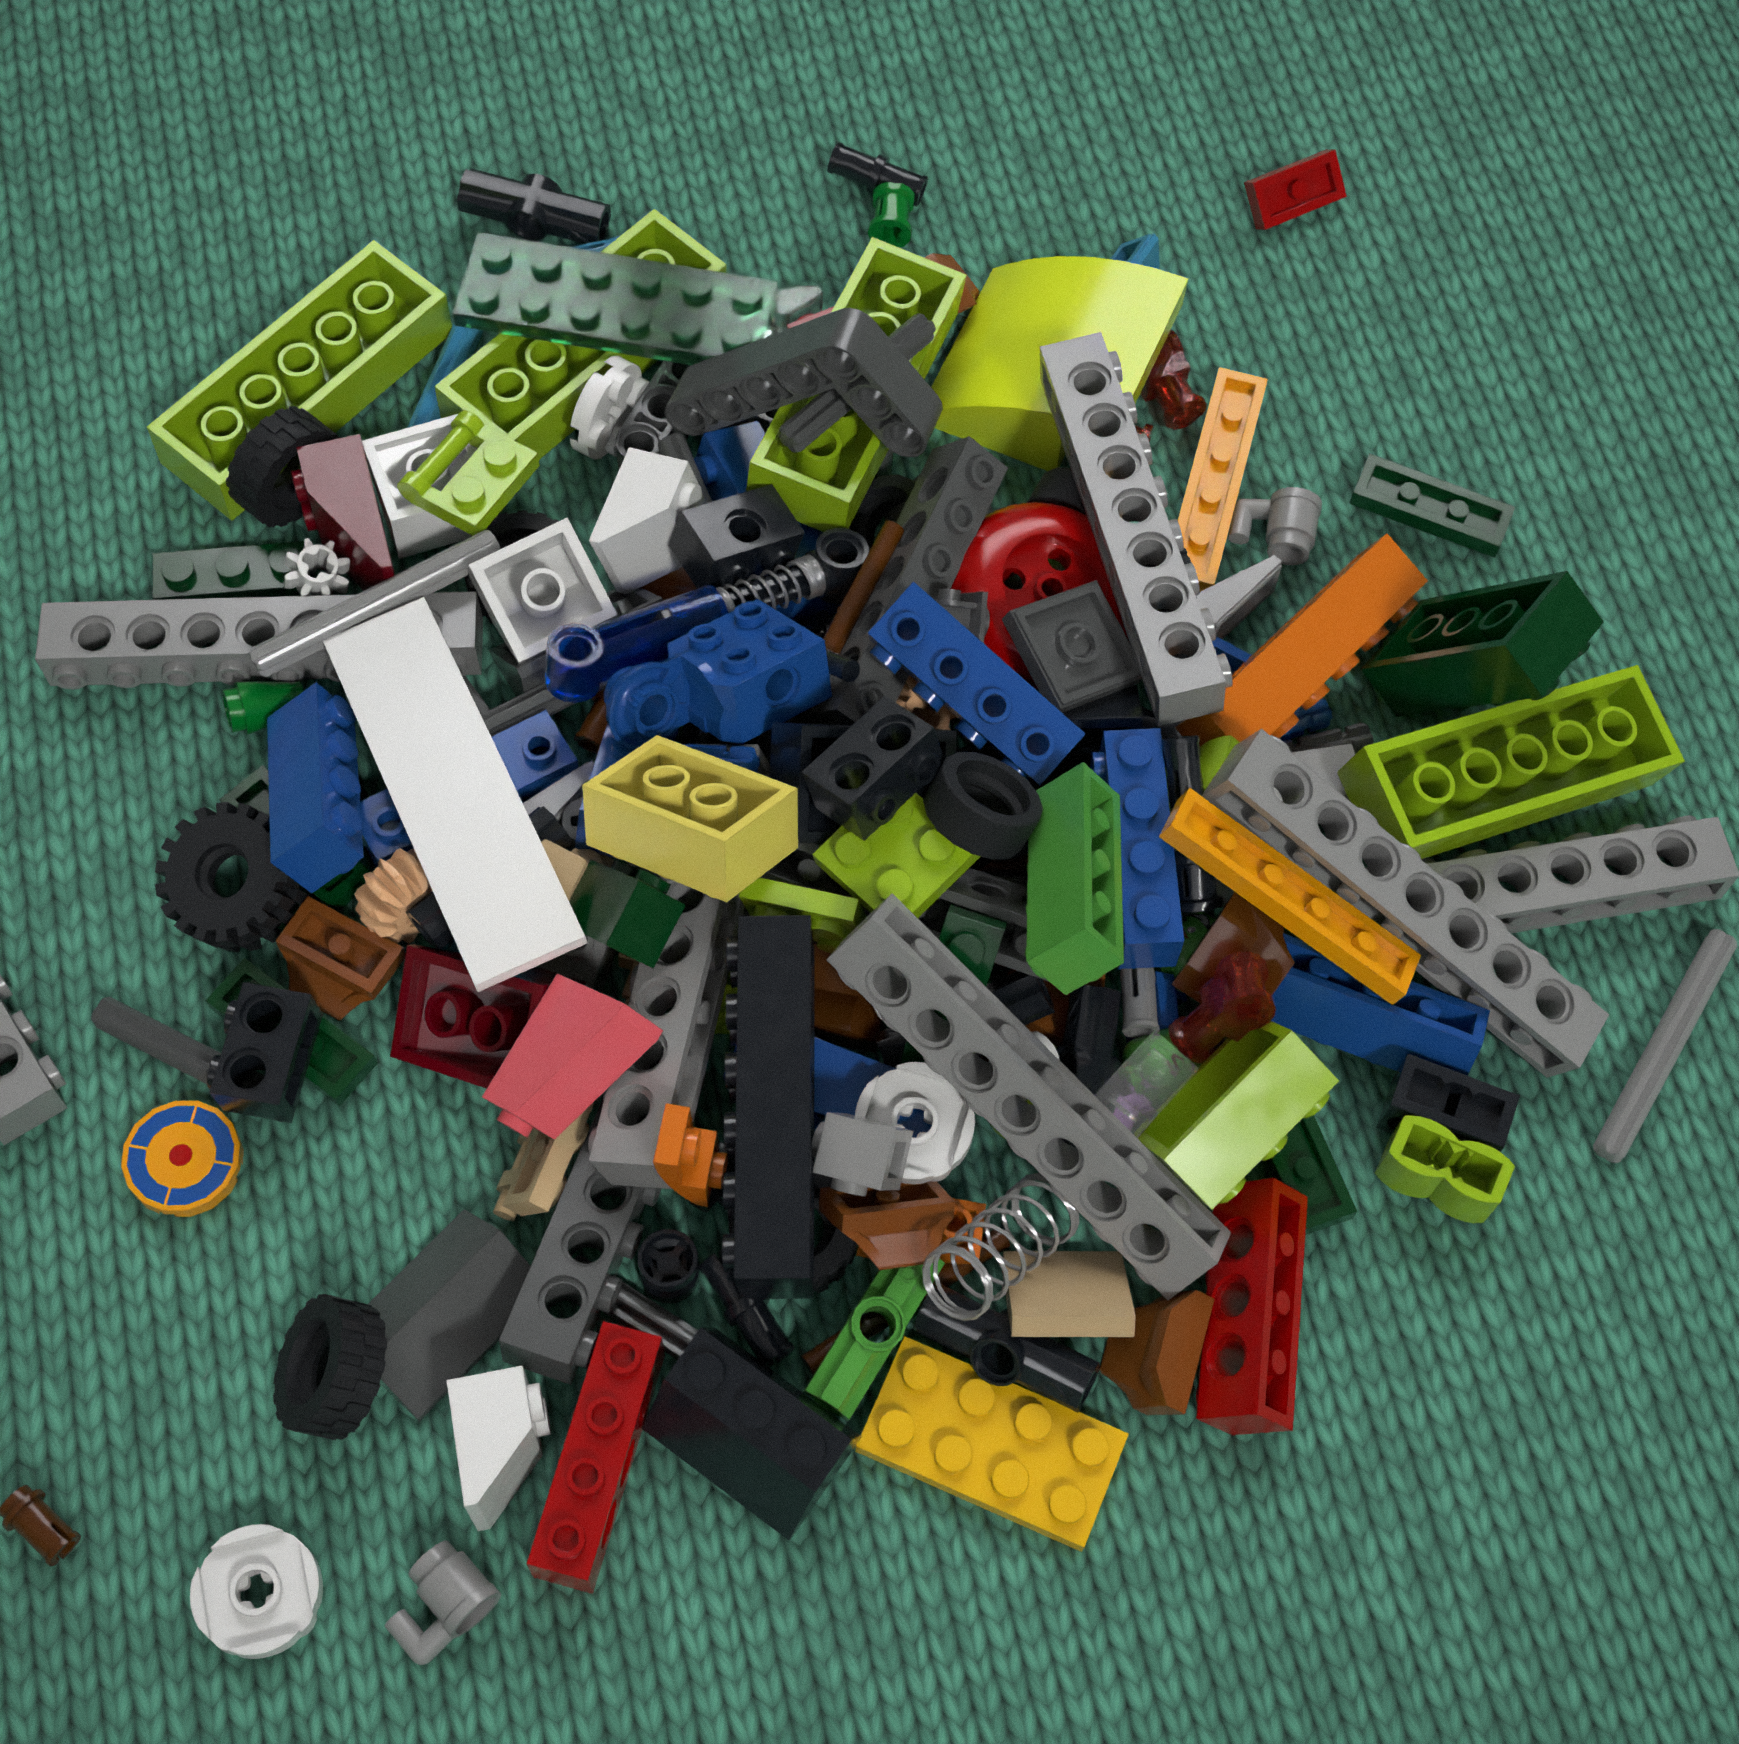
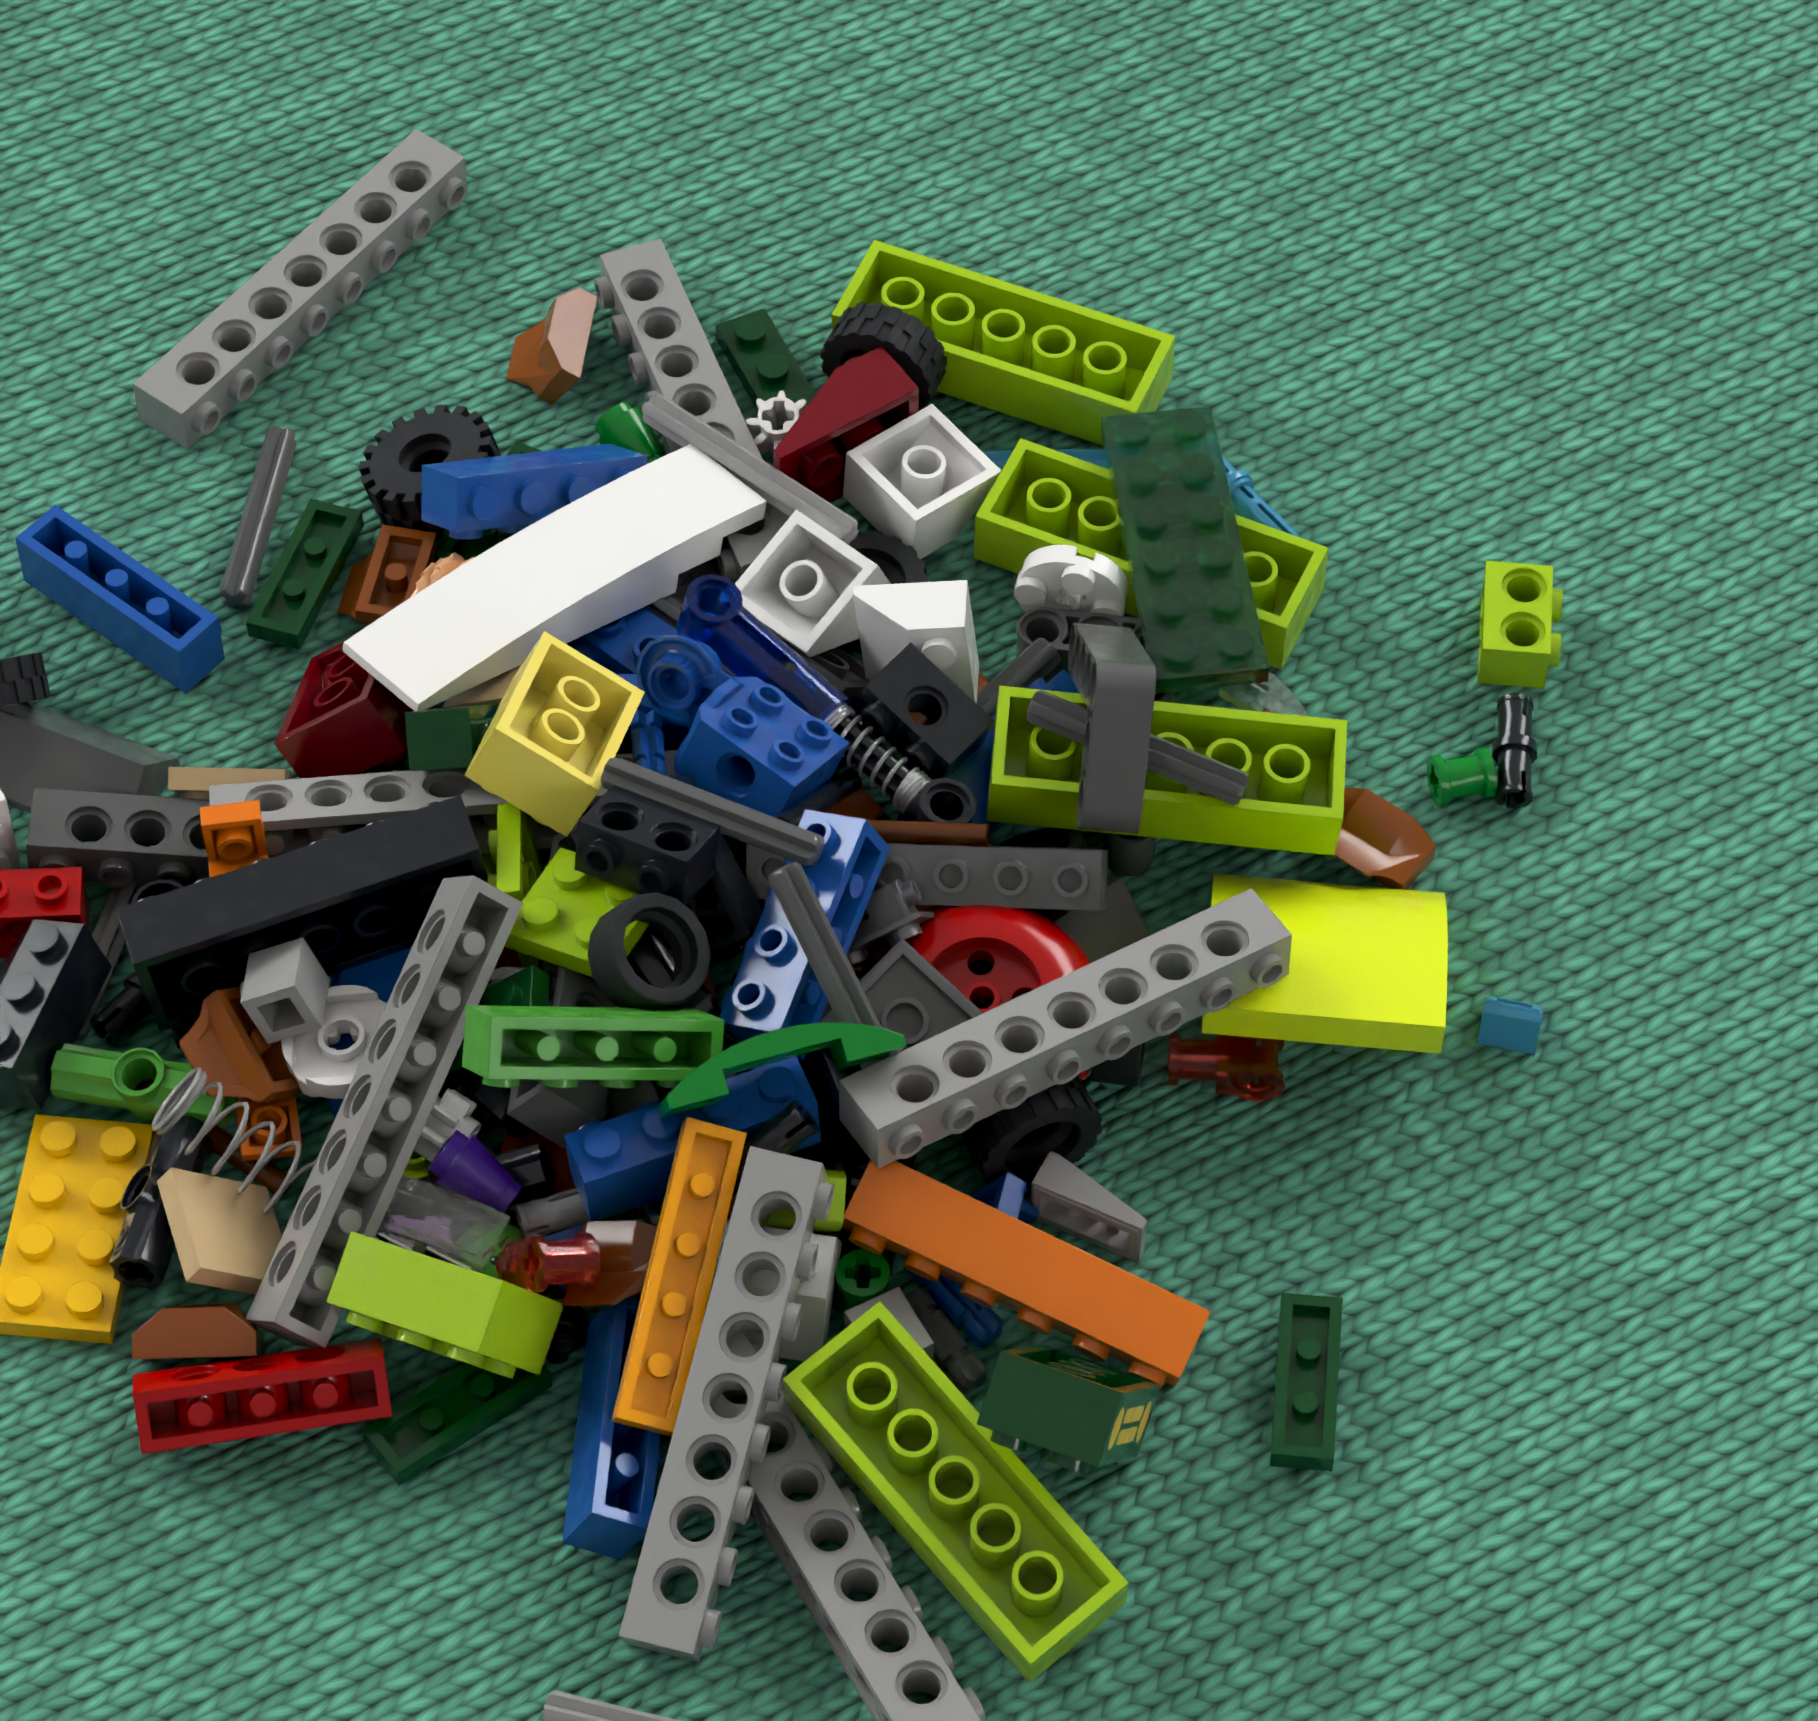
camera: 75 degrees right, 10 degrees down
tile [121,1100,244,1217] -> none
black brick [207,982,323,1123] -> none
lime plate [397,410,540,536] -> none
black piece [457,168,611,244] -> none
coral slope [482,974,663,1140] -> none
clear red connector [1141,329,1207,430] -> none
light orange plate [1177,367,1268,592] -> none
light grey piece [1228,487,1322,565] -> none
red plate [1244,149,1347,230] -> none
lime brick [1375,1116,1515,1223] -> none
black brick [1376,1054,1520,1152] -> none
none -> blue brick [16,505,225,694]
none -> dark purple cone [427,1130,522,1215]
none -> dark orange slope [507,287,597,405]
none -> dark grey axle [601,758,824,866]
none -> green slope [657,1022,906,1118]
none -> dark grey axle [769,862,886,1069]
none -> lime brick [1477,560,1563,688]

